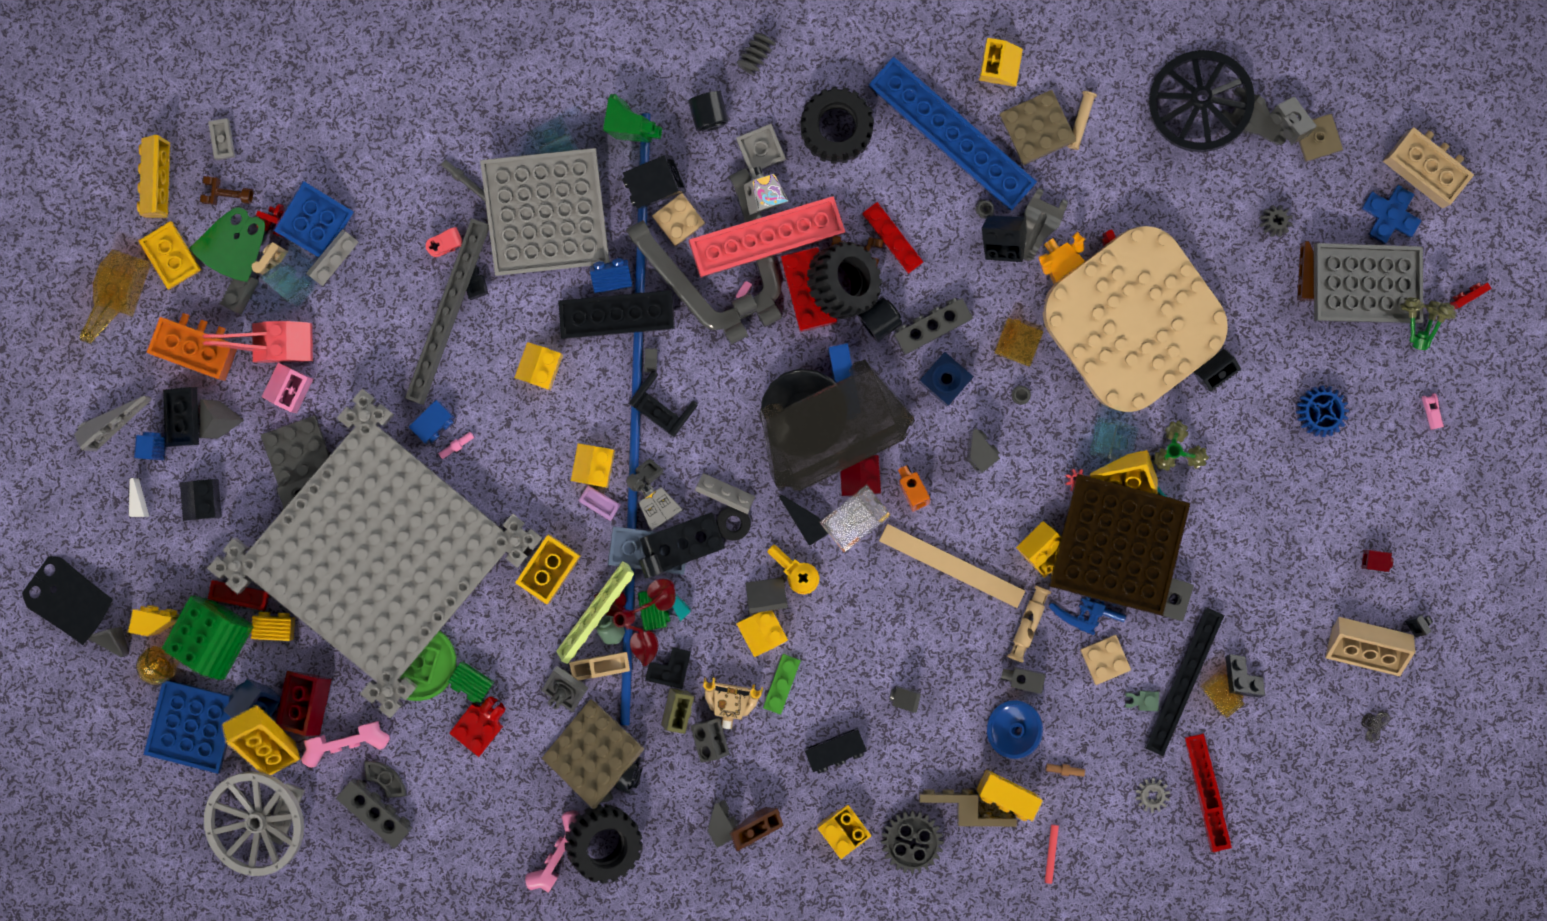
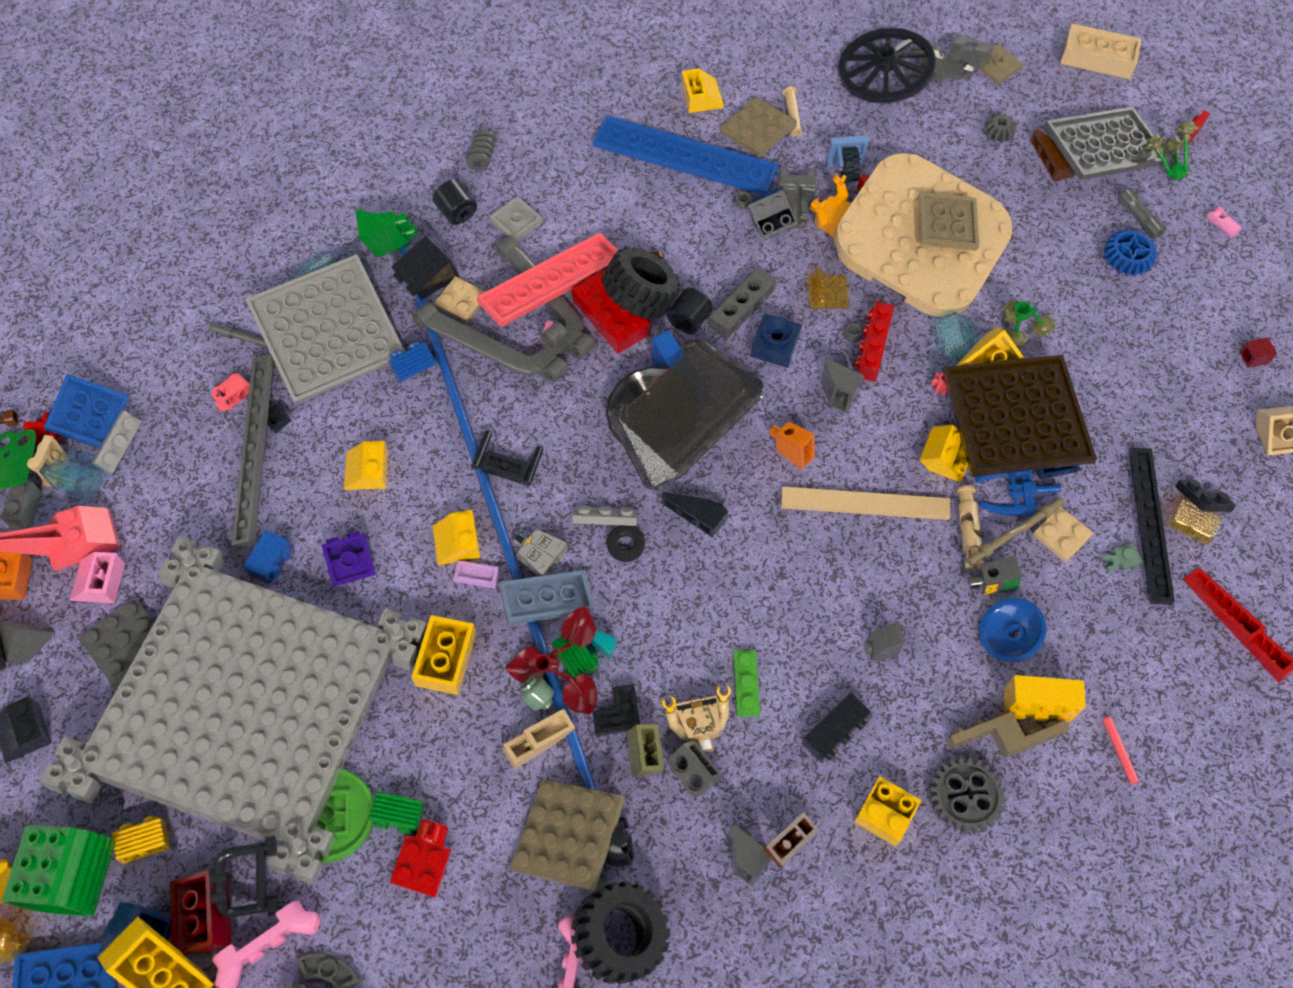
camera: 20 degrees left, 25 degrees down
red plate [207,580,269,611] -> none
bright pink bar [438,432,474,459] -> none
dark grey plate [541,666,589,712] -> none
yellowish green plate [556,561,634,664] -> none
black plate [558,290,675,339] -> none
dark grey plate [626,458,663,492] -> none
black hinge [638,512,725,579] -> none
dark grey piece [644,348,658,372] -> none
yellow slope [736,610,788,657] -> none
torso [744,166,788,215] -> none
dark grey tile [745,577,788,614] -> none
yellow piece [767,544,820,595] -> none
black tyre [800,87,874,164] -> none
clear slope [820,485,891,552] -> none
dark red slope [839,455,881,496] -> none
red plate [862,202,923,274] -> none
medium nougat bar [1045,764,1085,777] -> none
light grey gear [1135,778,1170,813] -> none
dark grey brick [1163,578,1194,622] -> none
black brick [1193,349,1241,392] -> none
blue plate [1361,185,1422,244] -> none
none -> black bar [209,835,278,917]
none -> dark purple plate [321,531,376,587]
none -> plate [826,135,869,183]
none -> red brick [855,301,895,382]
none -> dark tan plate [918,192,980,251]
none -> dark tan bar [967,497,1064,566]
none -> dark grey axle [1118,188,1167,239]

